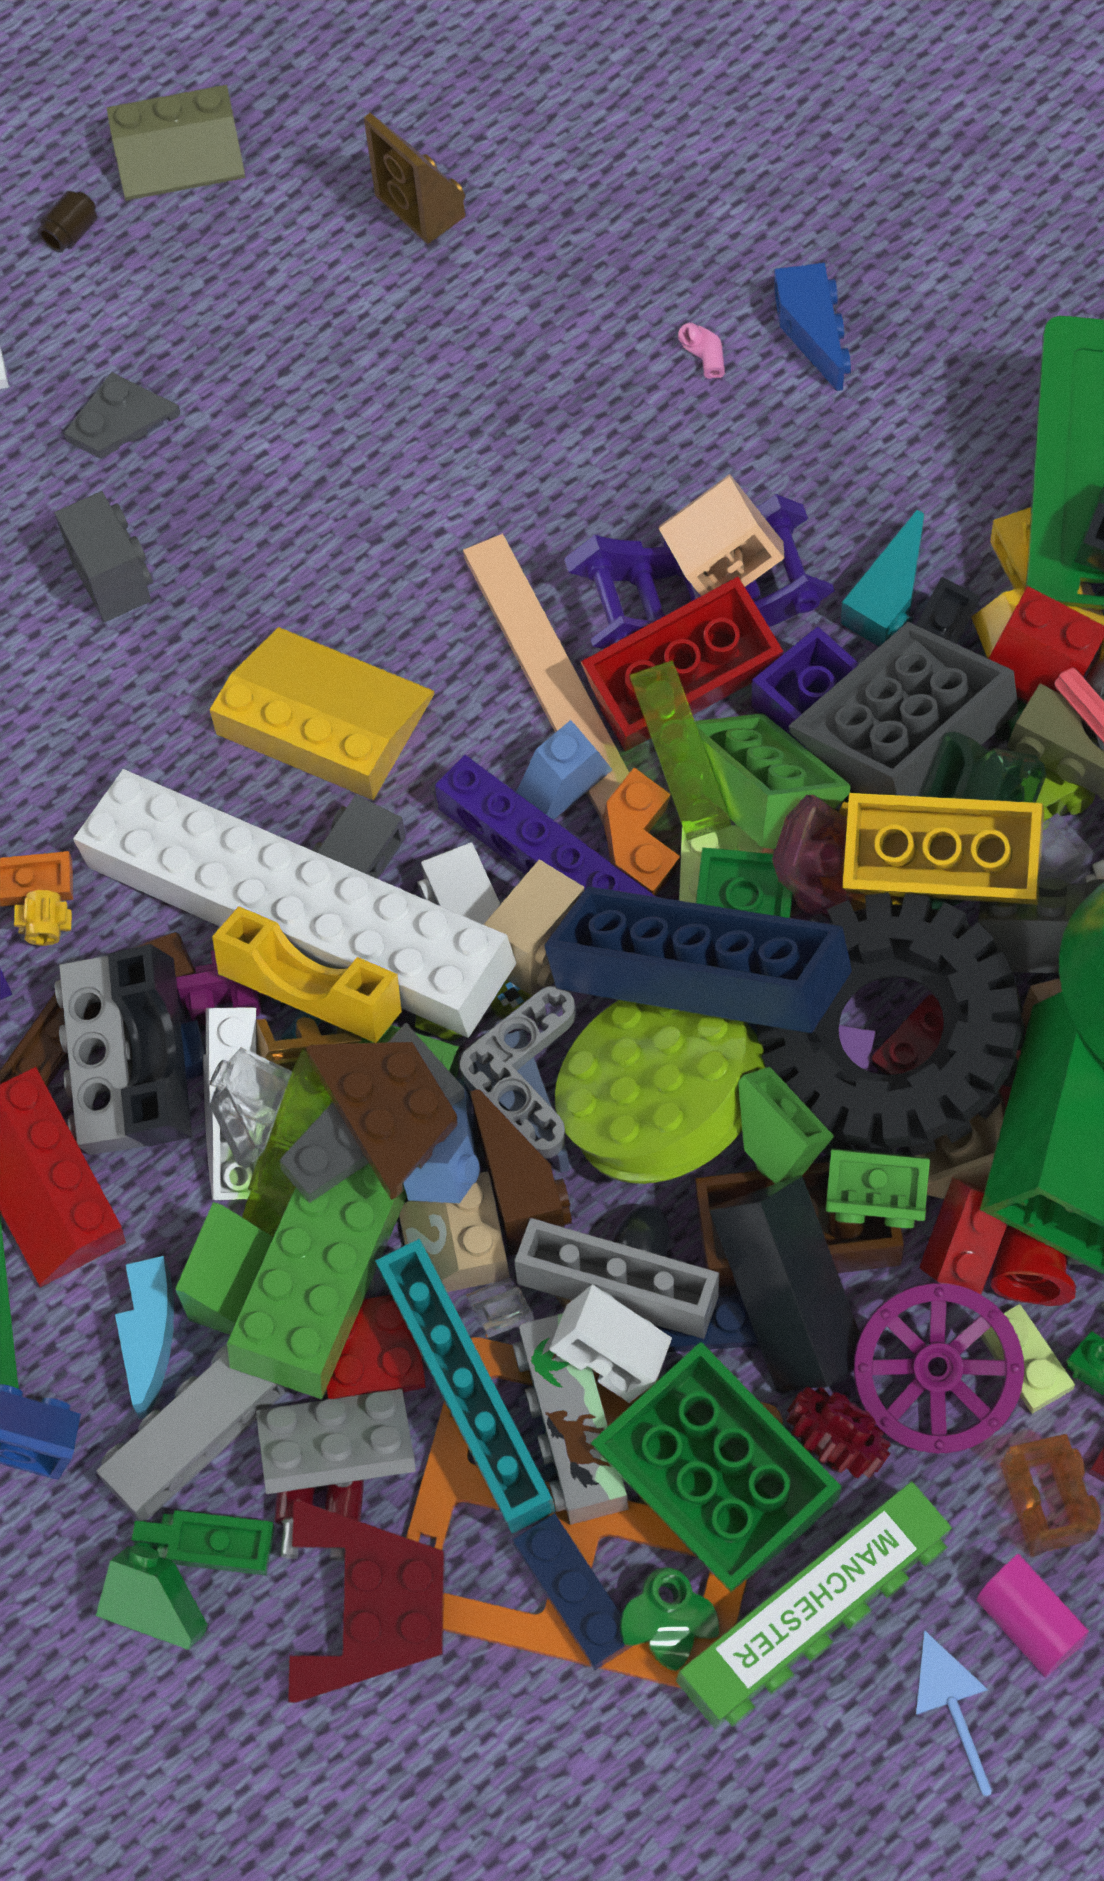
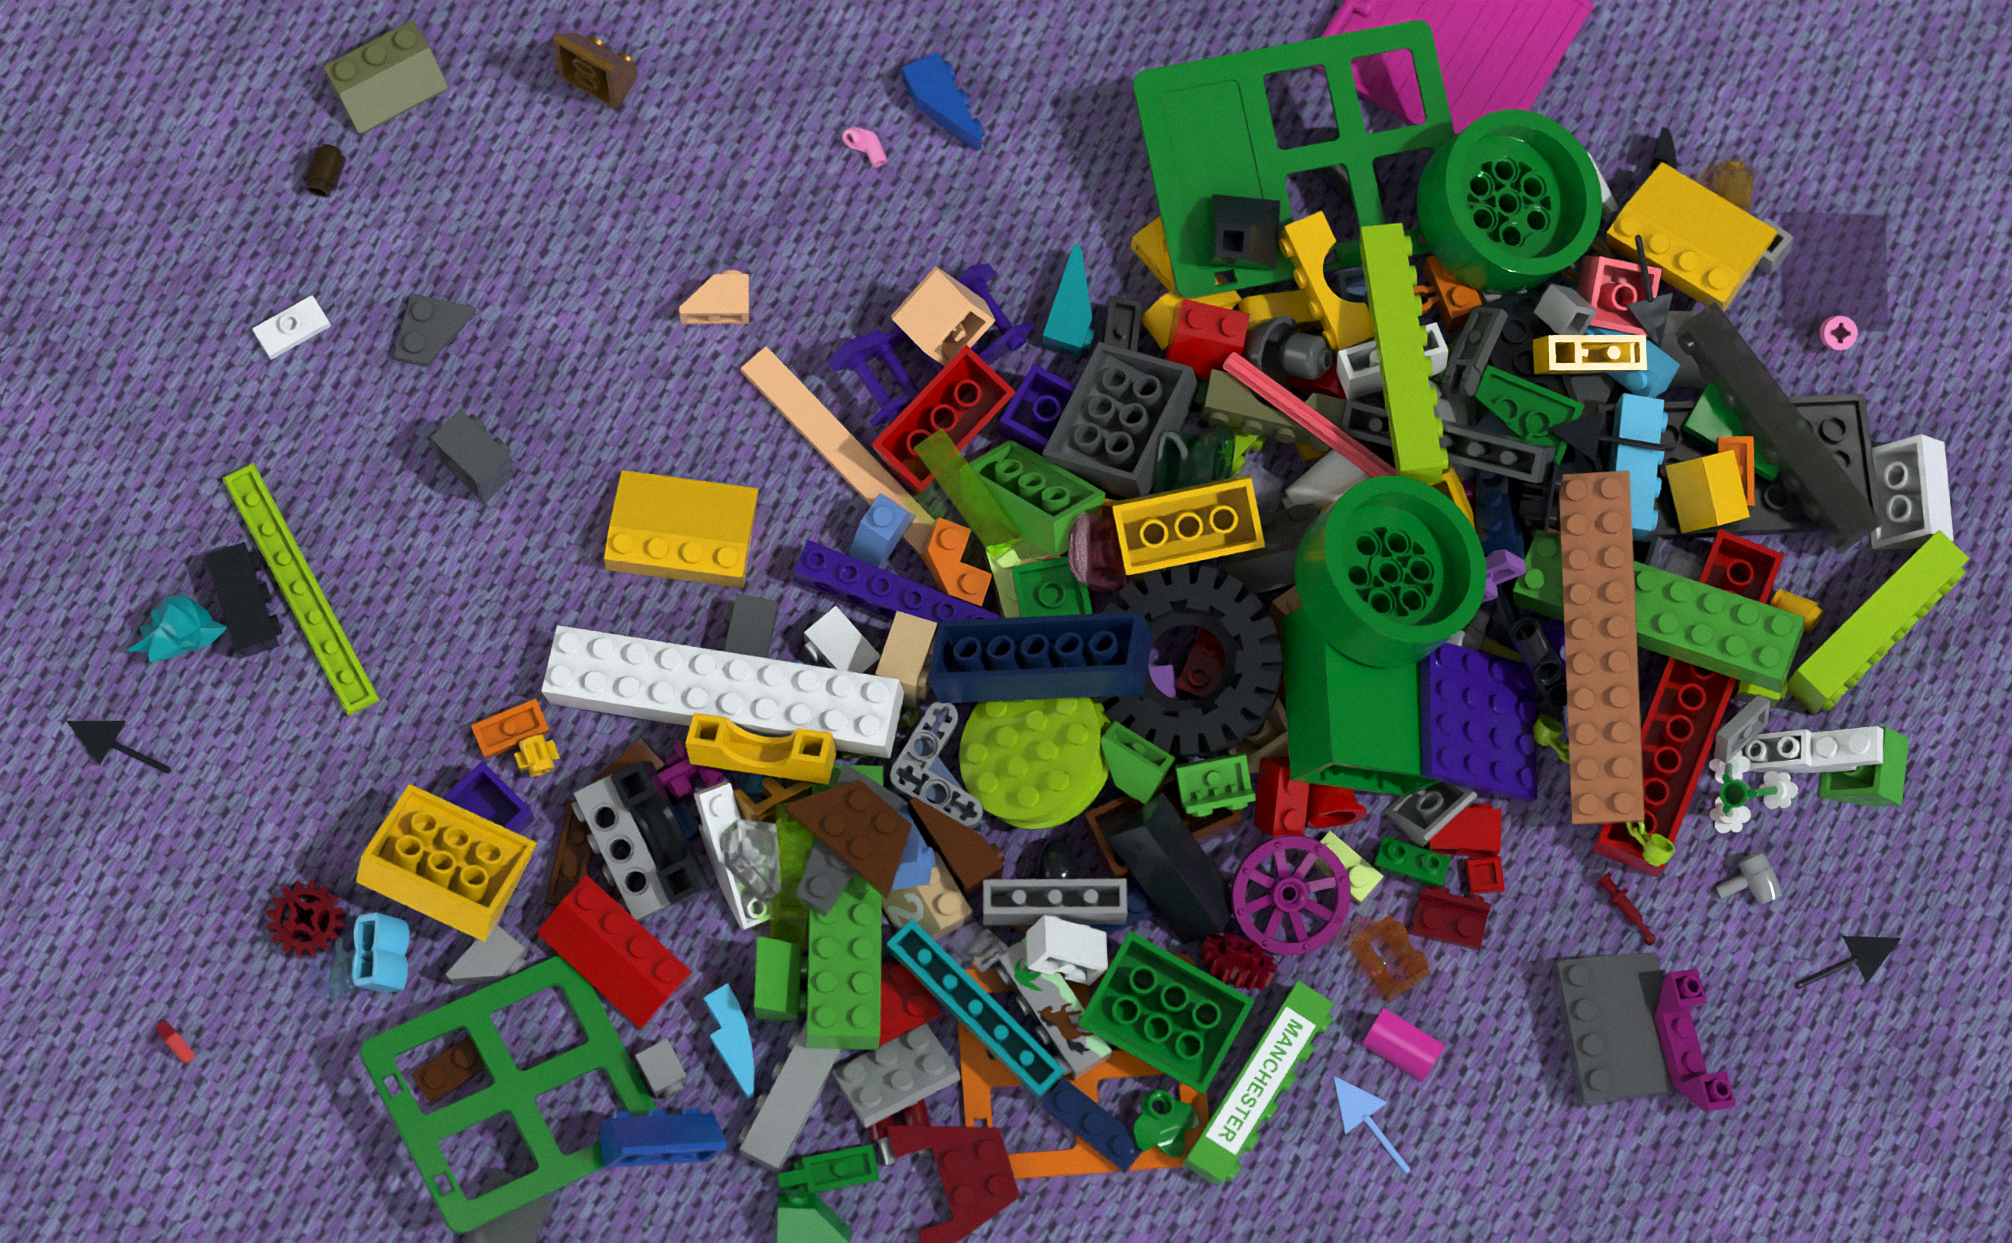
camera: 30 degrees left, 10 degrees up
none -> light grey brick [635,1039,688,1099]
none -> light nougat slope [680,270,749,324]

